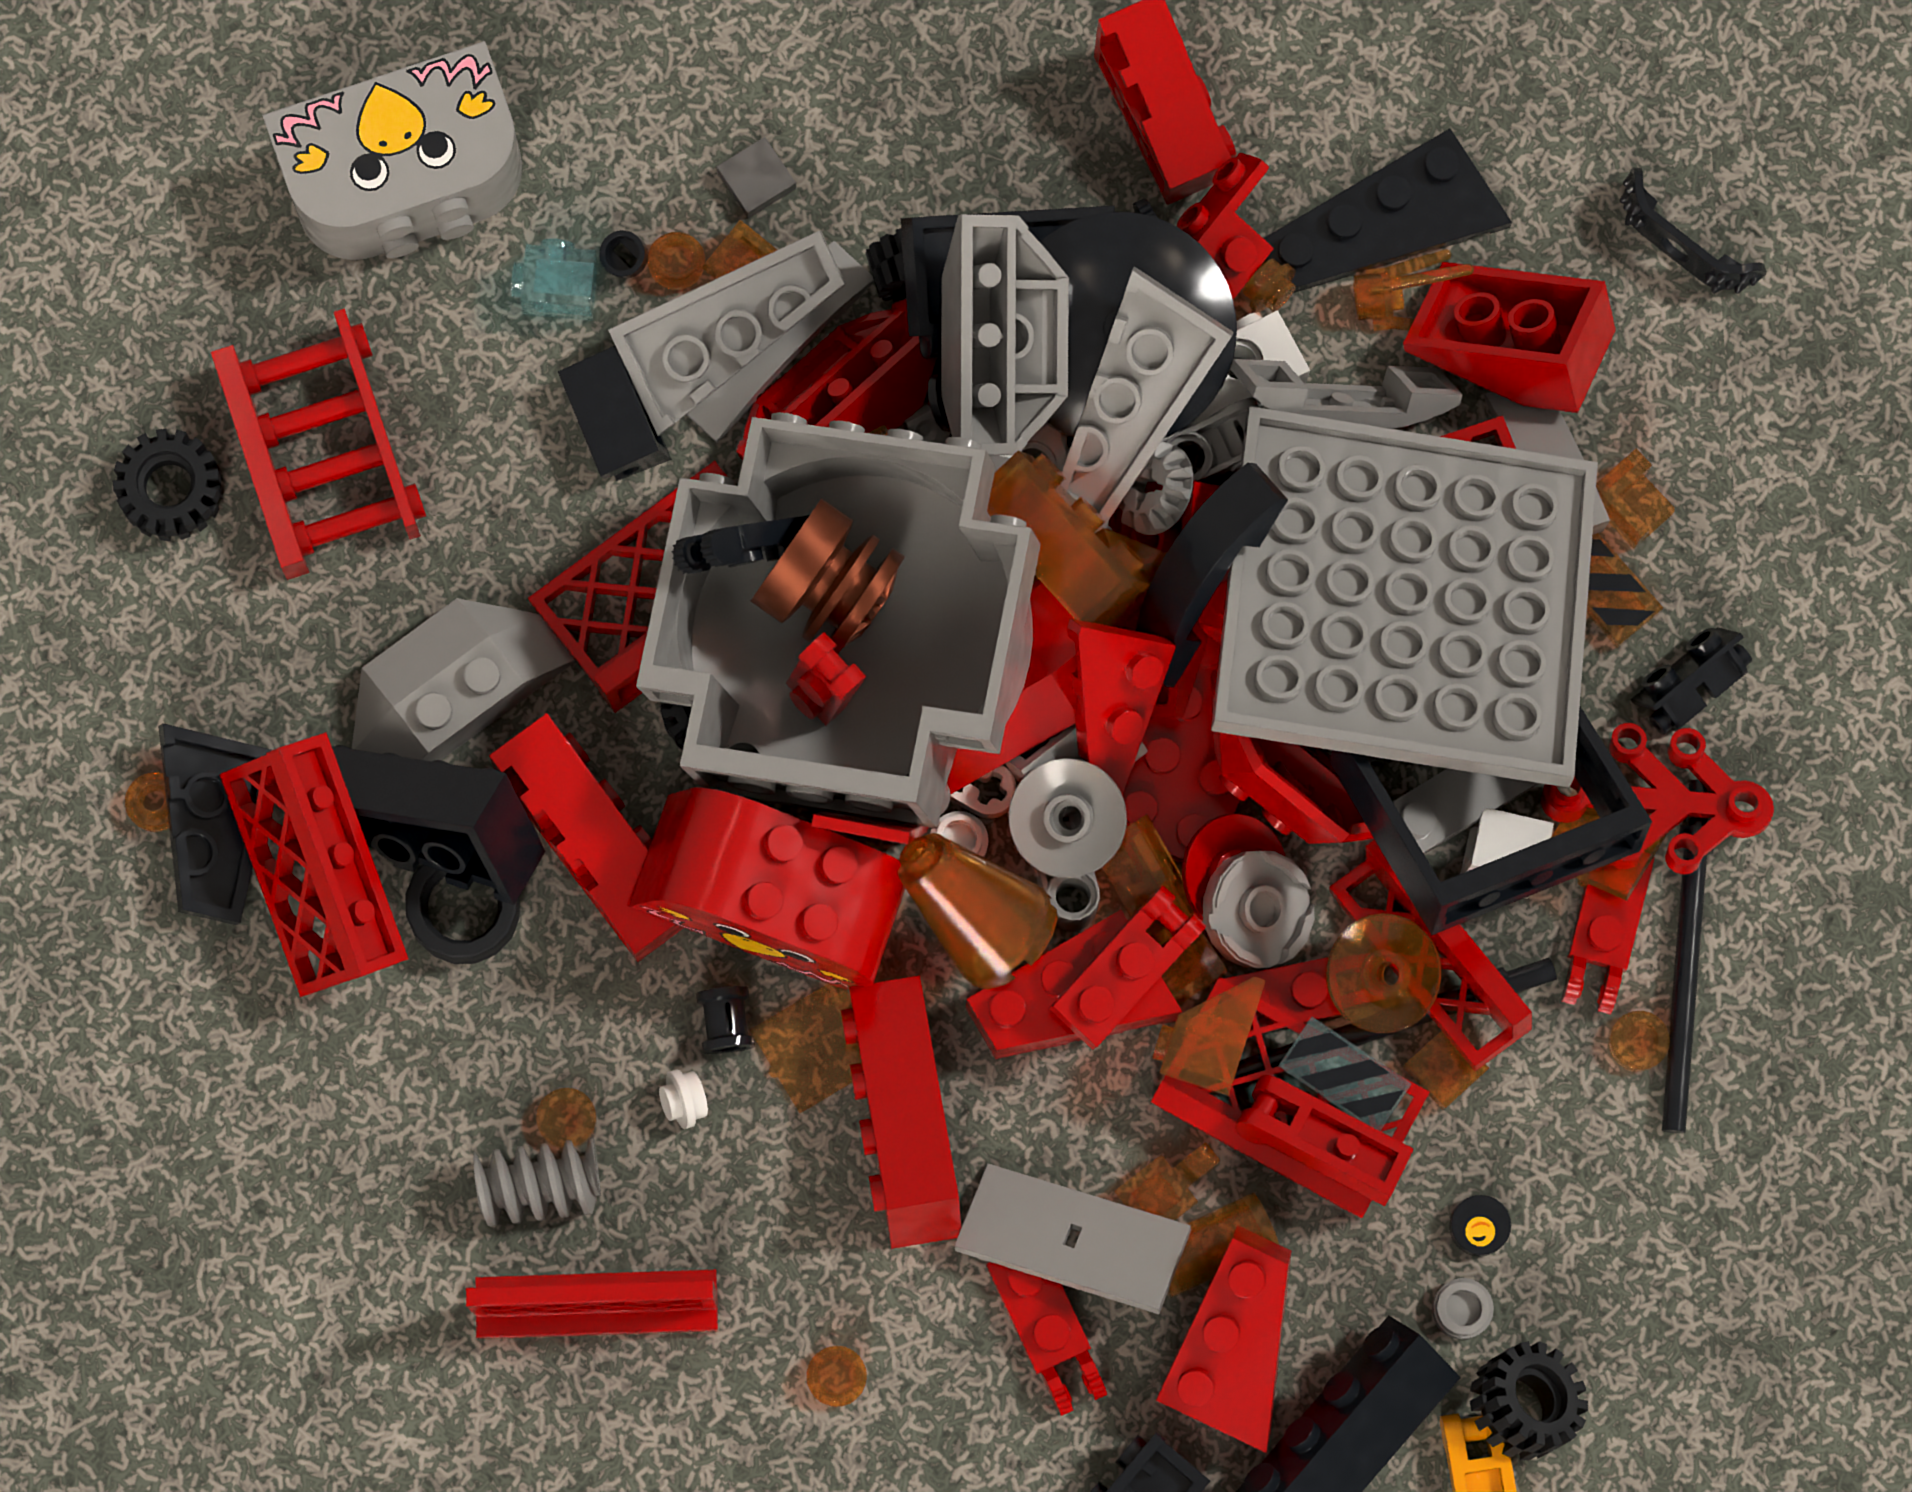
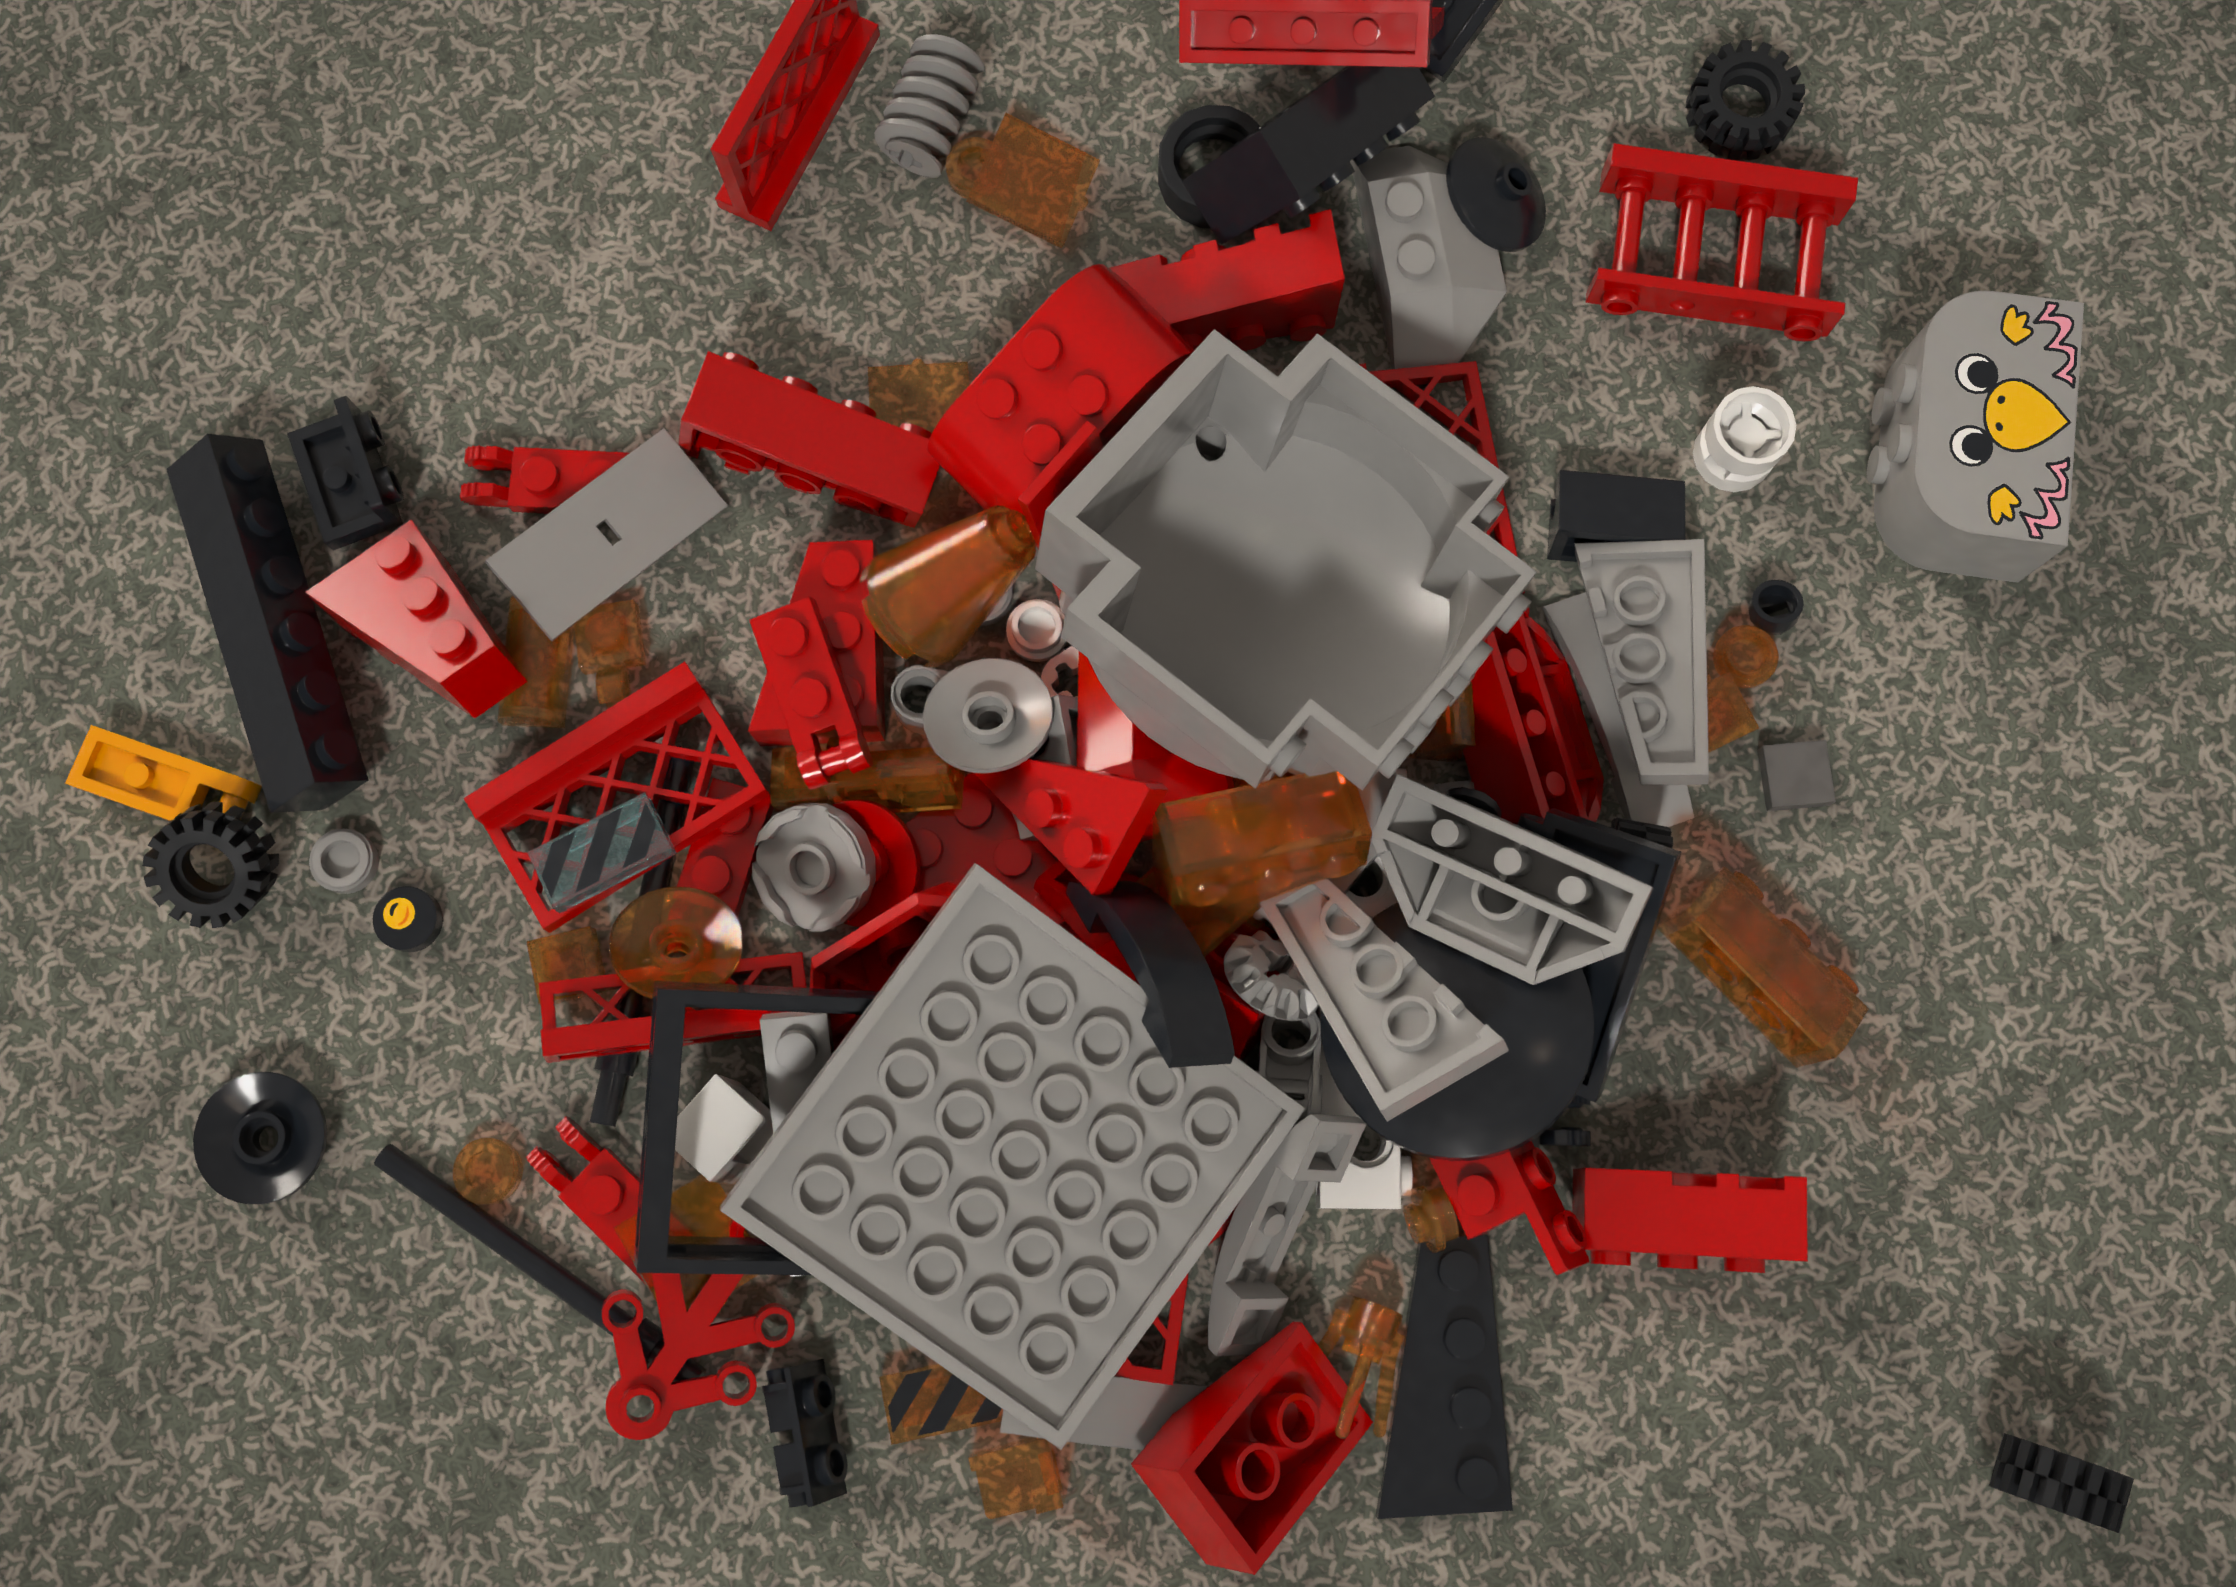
camera: 125 degrees right, 0 degrees up
clear light blue brick [511,239,598,321] -> none
white plate [659,1069,708,1129] -> none
black hinge [672,515,810,574] -> none
black bush [696,986,755,1054] -> none
copper wheel [750,498,905,654] -> none
red plate [786,632,867,726] -> none
clear orange plate [807,1346,867,1407] -> none
clear orange slope [1152,977,1266,1097] -> none
red plate [1235,1075,1414,1206] -> none
none -> black dish [193,1072,327,1204]
none -> clear orange piece [966,113,1100,248]
none -> black dish [1446,137,1546,252]
none -> clear orange slope [1657,866,1869,1068]
none -> white wheel [1693,386,1796,492]

